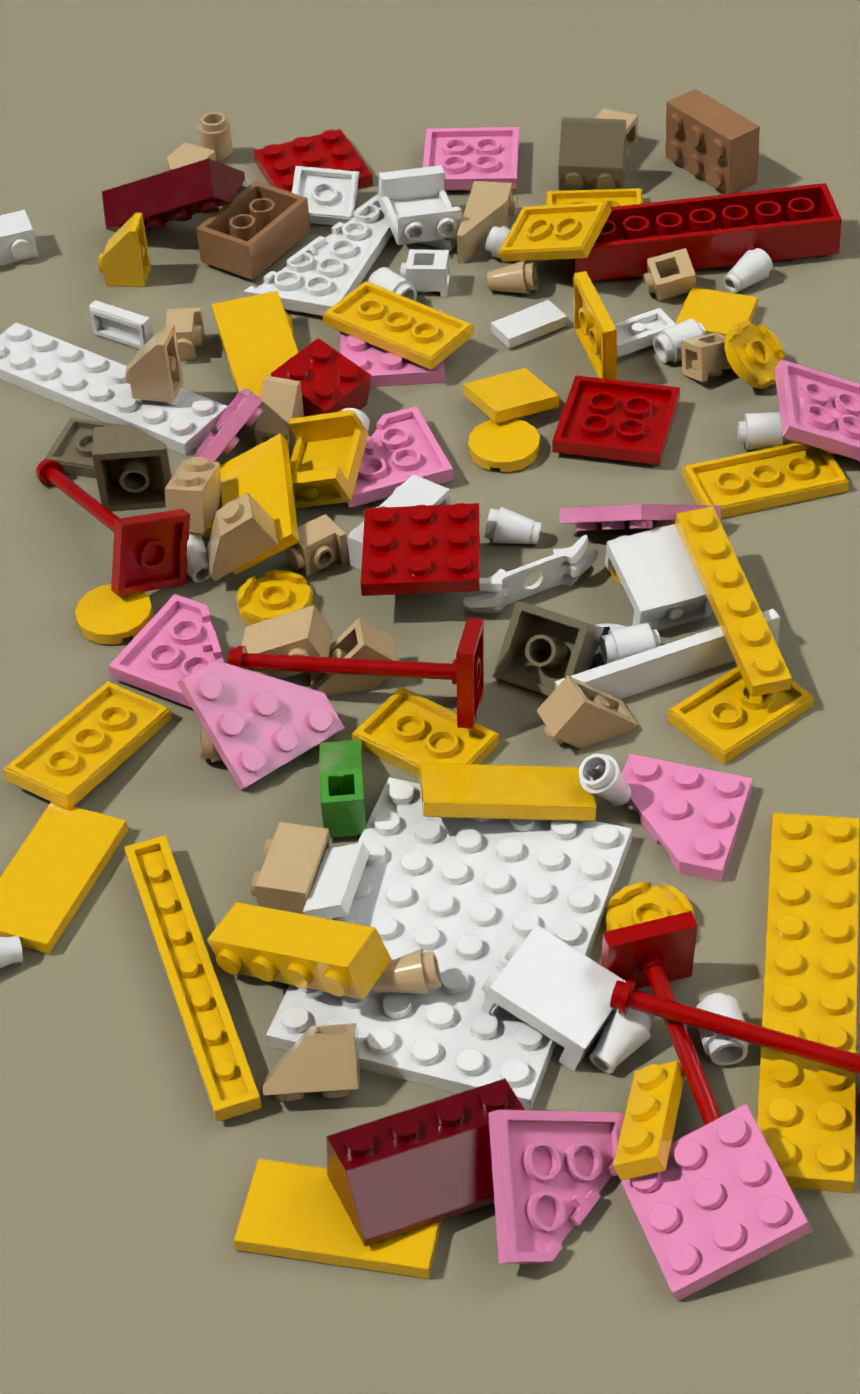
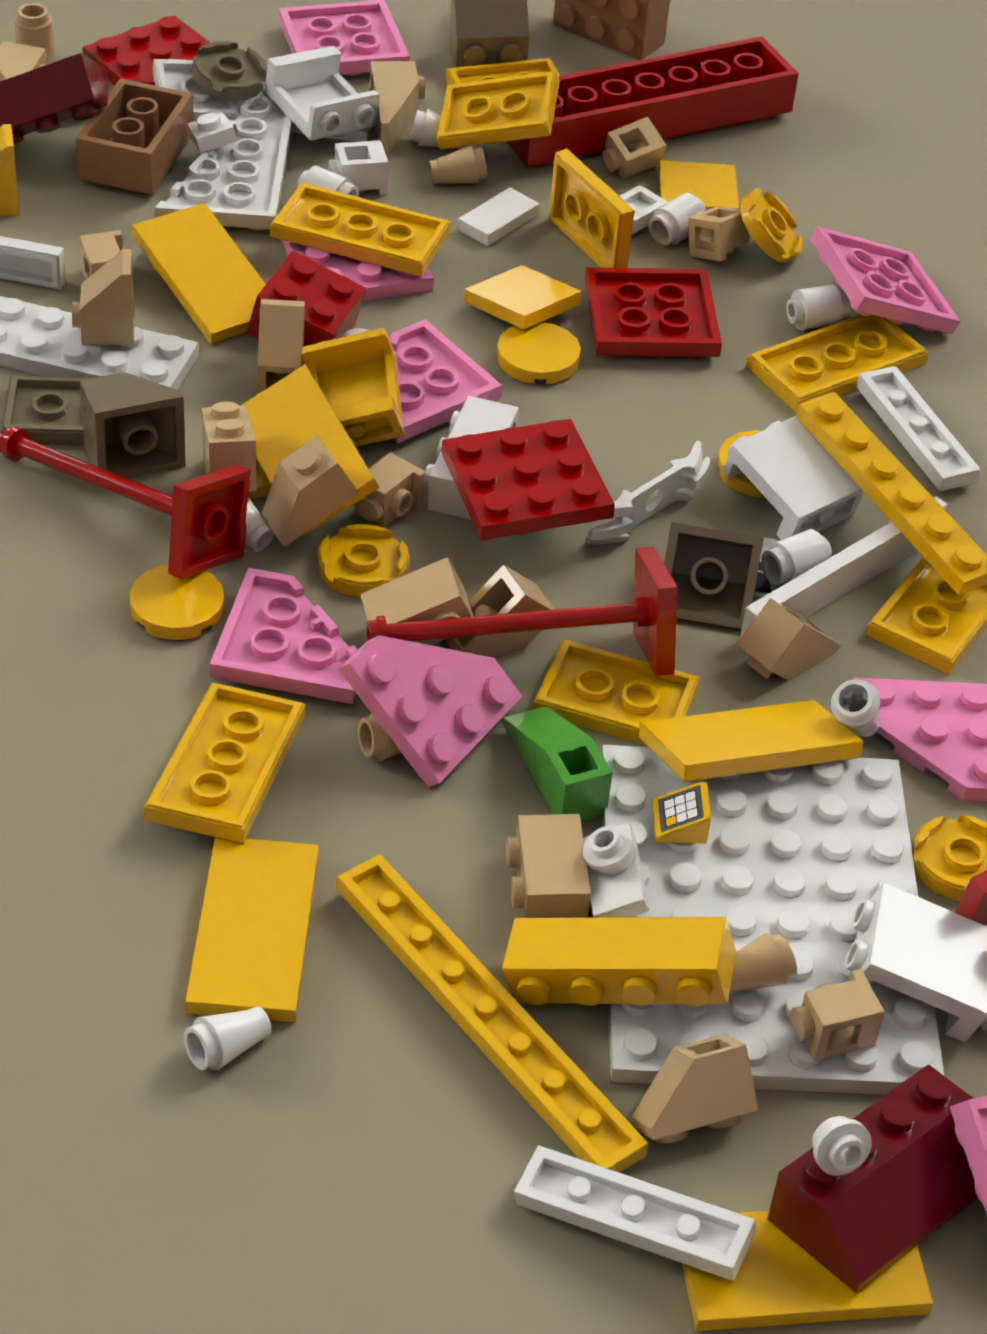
camera: 25 degrees left, 0 degrees up
bright pink plate [195,386,263,462] -> none
white cone [484,507,542,545] -> none
bright pink plate [559,504,721,531] -> none
white cone [723,248,773,294] -> none
none -> white plate [187,112,237,153]
none -> dark tan tile [191,41,267,100]
none -> white plate [514,1145,756,1281]
none -> white plate [582,825,635,875]
none -> slope [651,782,711,844]
none -> tan brick [790,969,885,1060]
none -> white plate [812,1116,872,1176]
none -> white plate [856,366,981,491]

